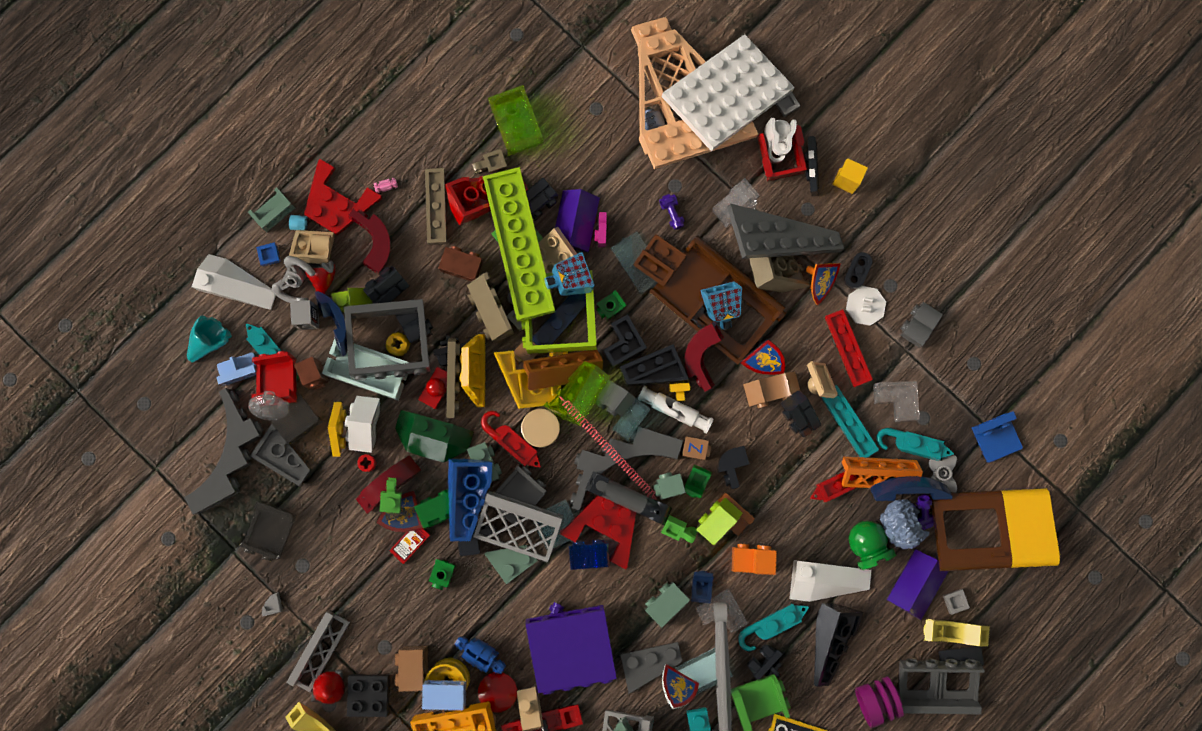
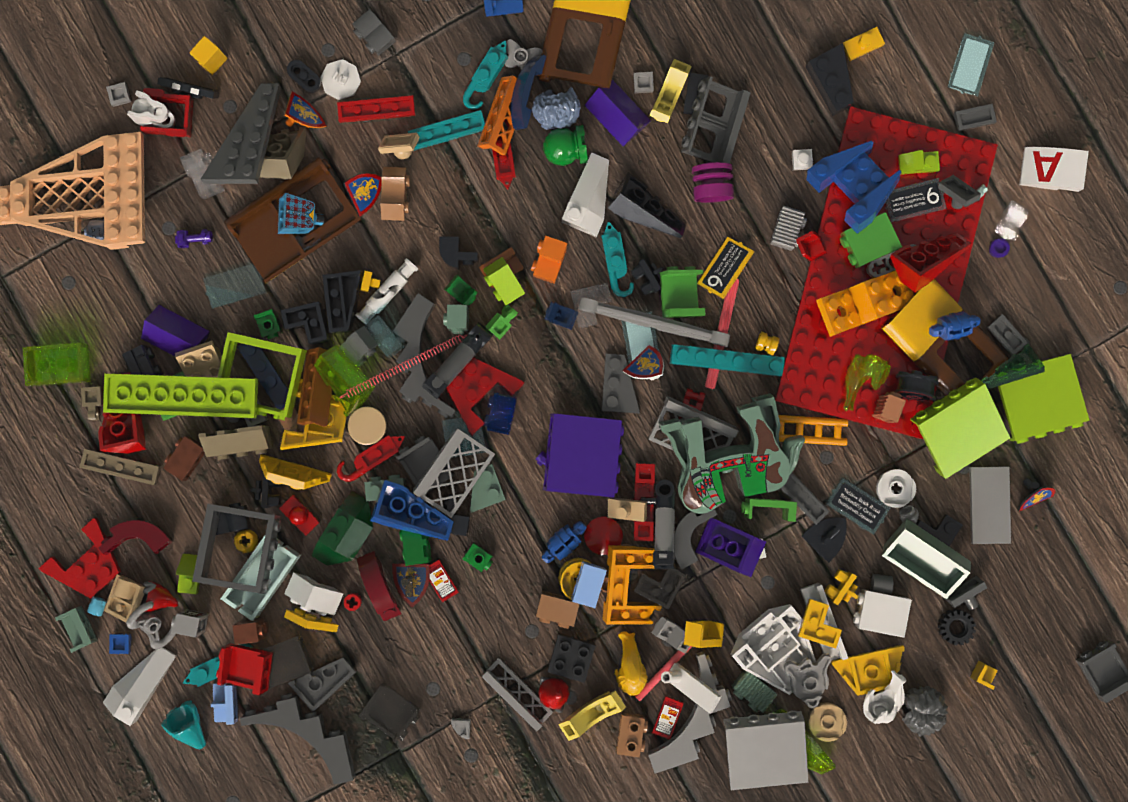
camera: 80 degrees left, 5 degrees up
clear dish [248,391,289,420] -> none
dark blue slope [315,291,347,356] -> none
black brick [363,266,410,304] -> none
bright pink piece [374,178,398,193] -> none
bright green plate [380,478,402,513] -> none
dark tan plate [447,338,460,418] -> none
torso [544,252,594,296] -> none
dark pink plate [595,212,607,247] -> none
reddish brown slope [633,234,687,287] -> none
sand green brick [645,582,690,628] -> none
white plate [661,34,795,151] -> none
medium nougat brick [681,437,711,461] -> none
dark red arch [685,321,724,391] -> none
black brick [781,391,821,437] -> none
clear brick [873,381,920,422] -> none
dark purple bar [916,495,934,530] -> none

